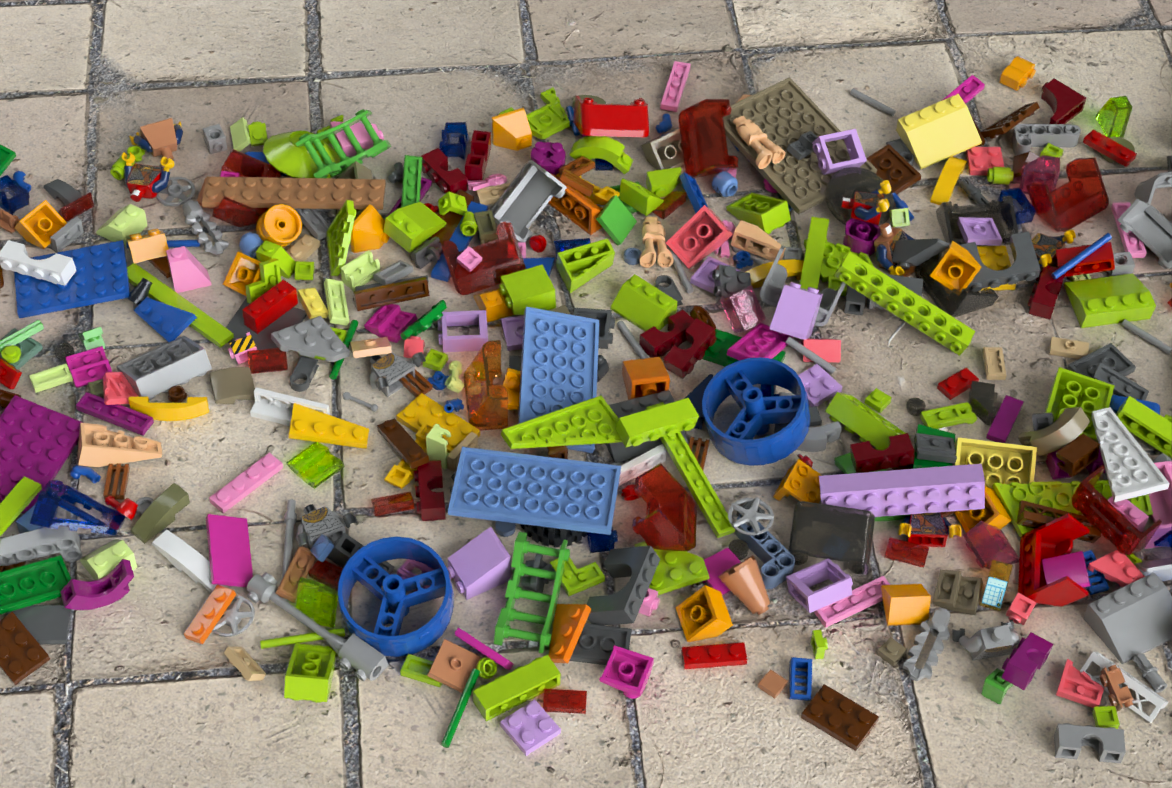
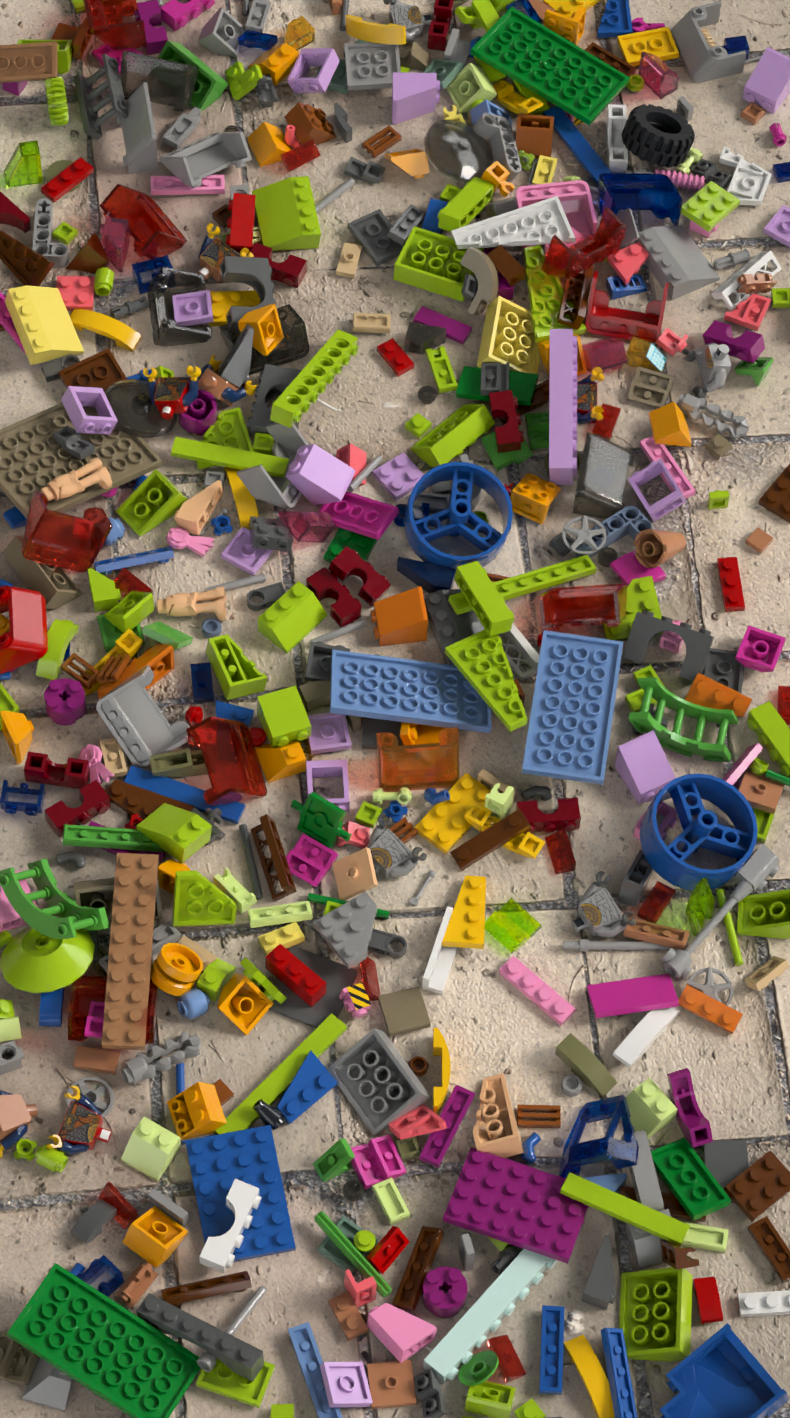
camera: 90 degrees left, 10 degrees up
red bar [105,496,138,520] -> none
bright pink slope [166,246,212,293] -> none
lime plate [295,261,315,280] -> none
medium blue tile [310,534,334,562] -> none
light grey tile [373,260,413,285] -> none
lime bracket [438,192,468,215] -> none
bright pink plate [456,247,482,272] -> none
lime cone [460,212,478,237] -> none
coral slope [666,205,733,269] -> none
light orange slope [675,585,733,642] -> none
reddish brown plate [690,305,716,330] -> none
blue slope [789,657,812,701] -> none
dark pink slope [1042,551,1090,588] -> none
blue bar [1051,233,1112,280] -> none

